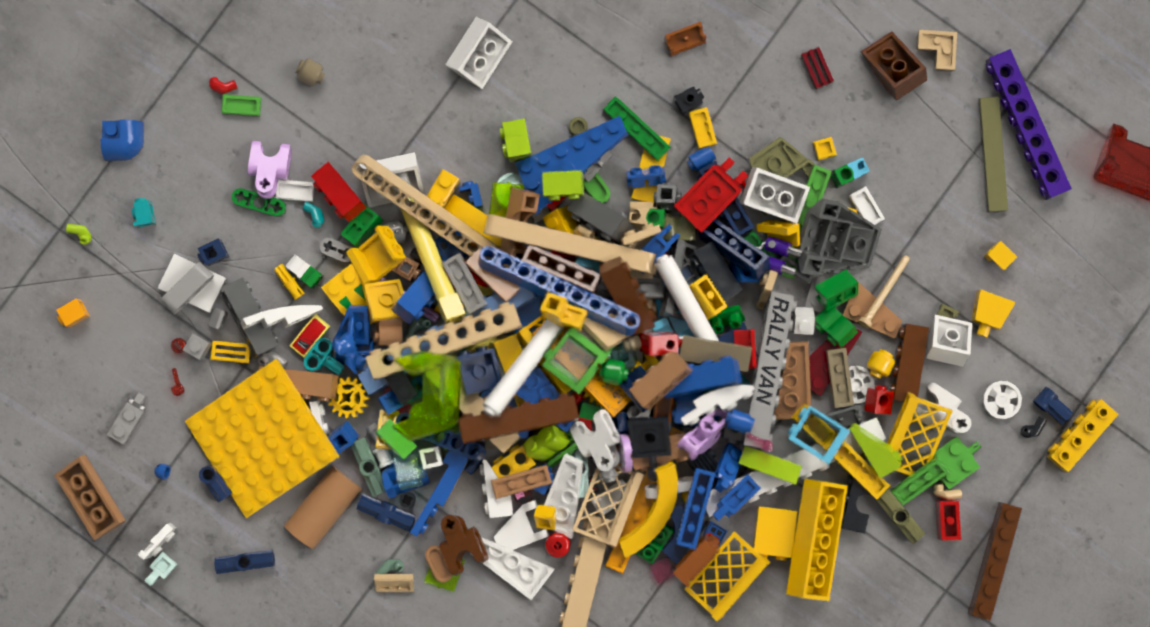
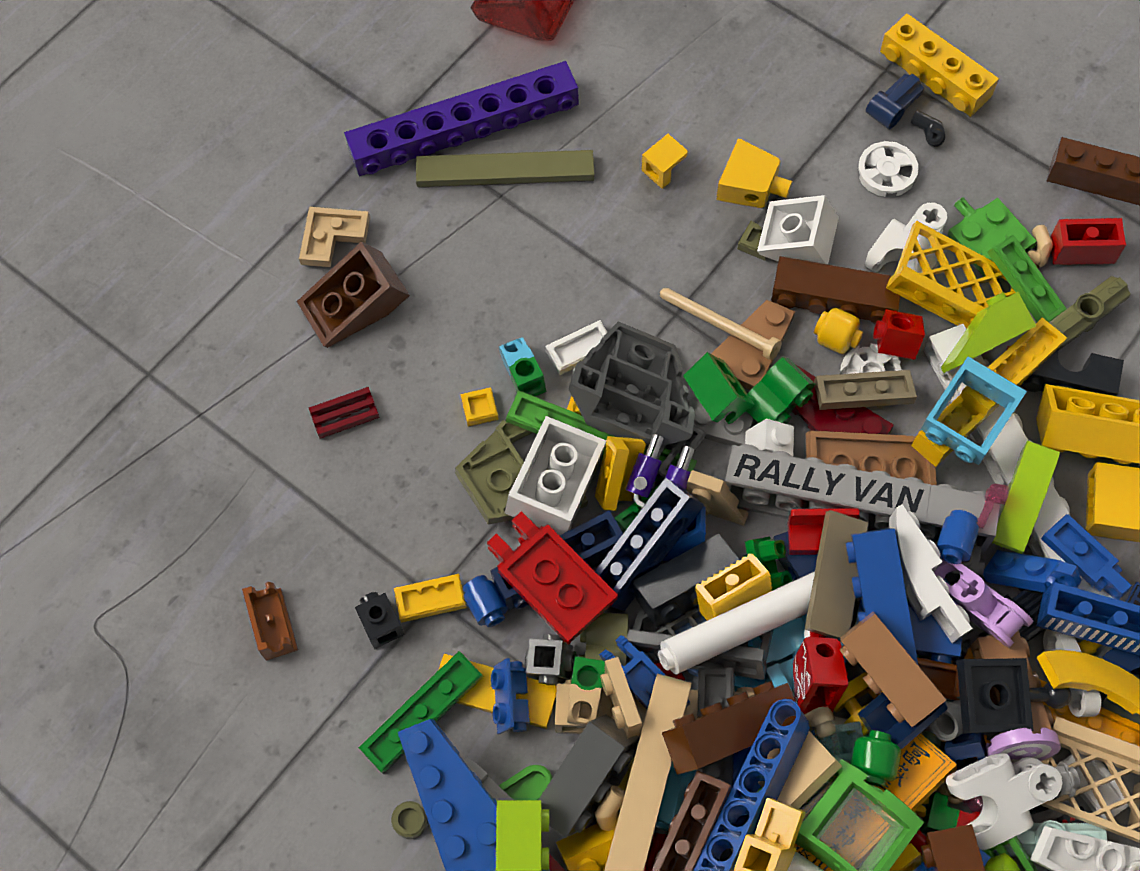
camera: 85 degrees left, 20 degrees down
dark grey hinge [824,405,862,431] -> none

